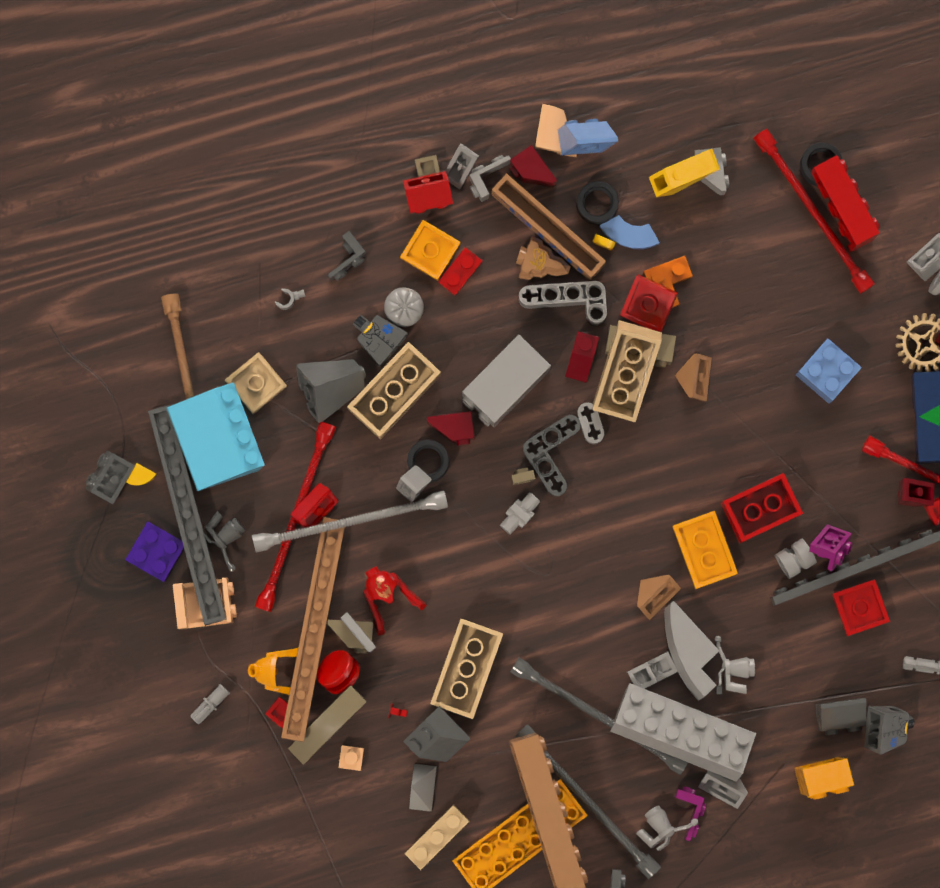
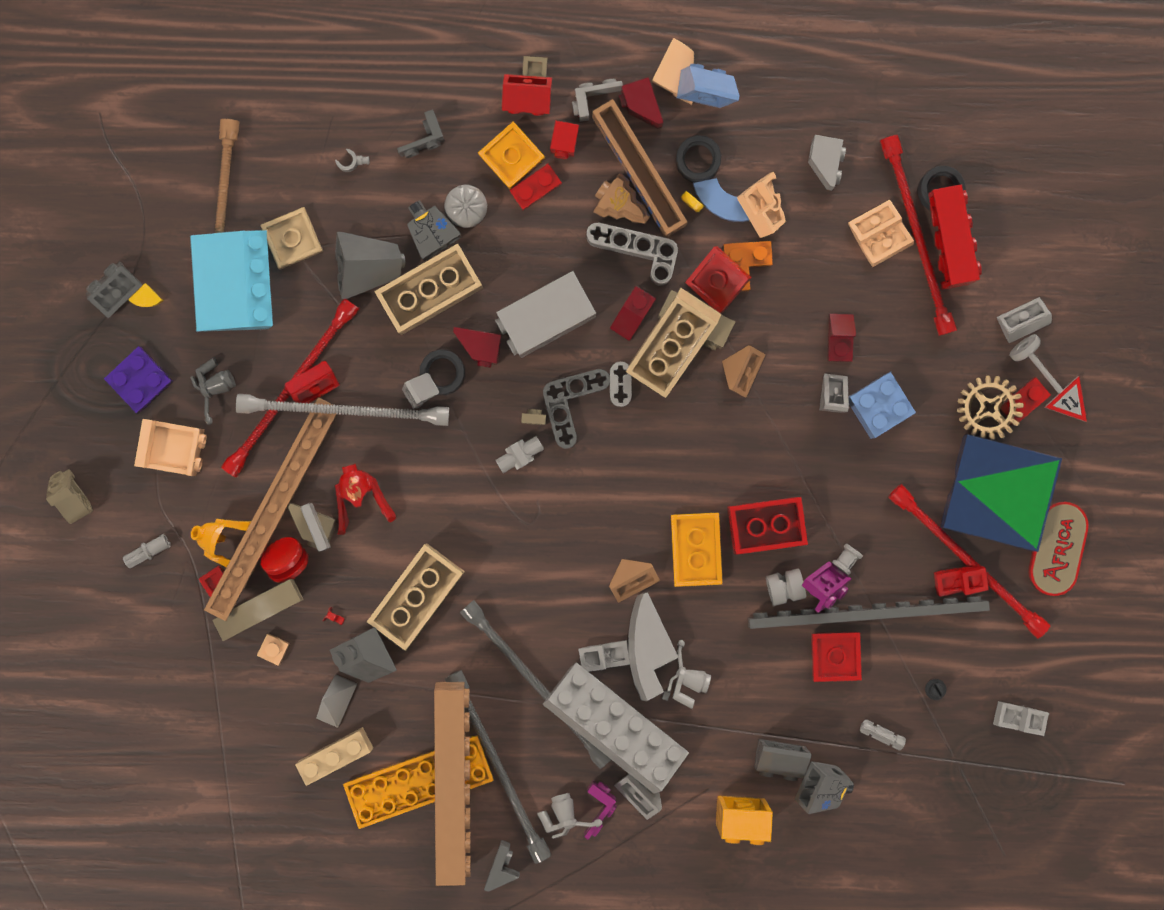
camera: 15 degrees right, 5 degrees up
dark grey plate [148,405,227,626] -> none
light grey slope [445,144,479,189] -> none
yellow slope [649,149,720,197] -> none
dark red slope [898,478,935,506] -> none
none -> dark tan pin [46,469,93,524]
none -> red brick [550,120,579,159]
none -> light nougat slope [737,172,786,238]
none -> light grey slope [819,374,849,413]
none -> dark red slope [827,314,856,362]
none -> light grey bush [832,544,863,575]
none -> light nougat slope [848,200,914,267]

